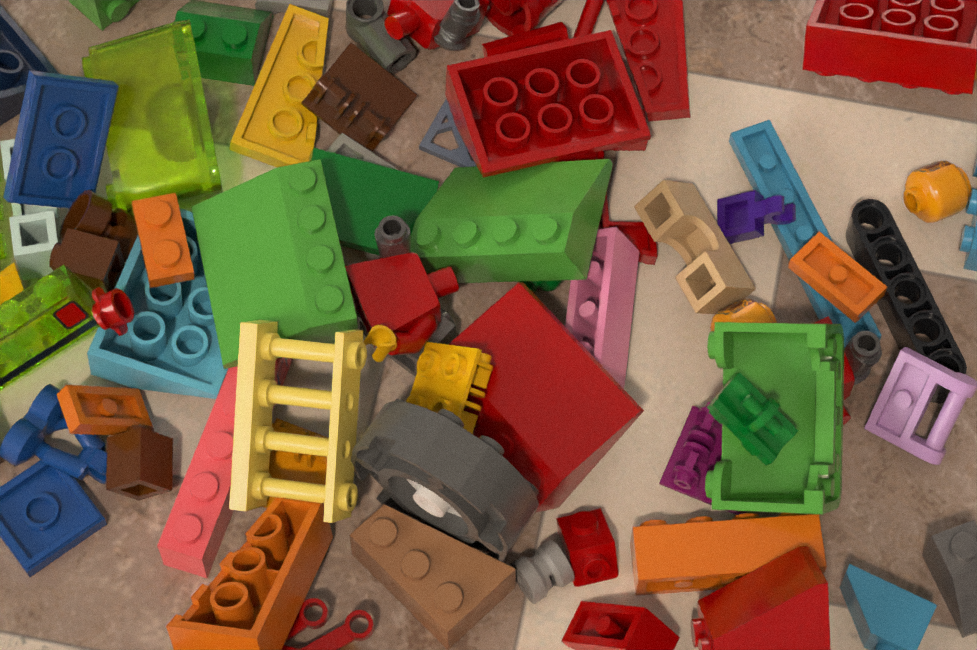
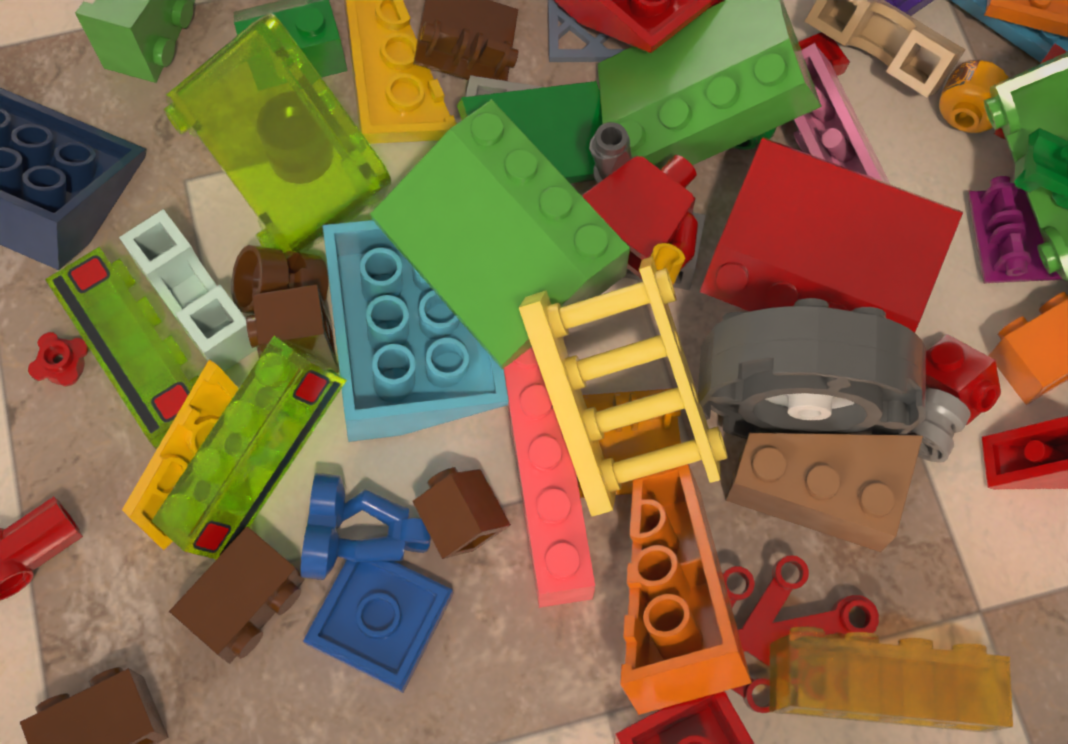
camera: 25 degrees left, 5 degrees up
blue tile [3,70,119,209] -> none
orange plate [56,385,153,435] -> none
red plate [92,287,134,336] -> none
orange plate [132,193,195,288] -> none
yellow hinge [406,342,493,434] -> none

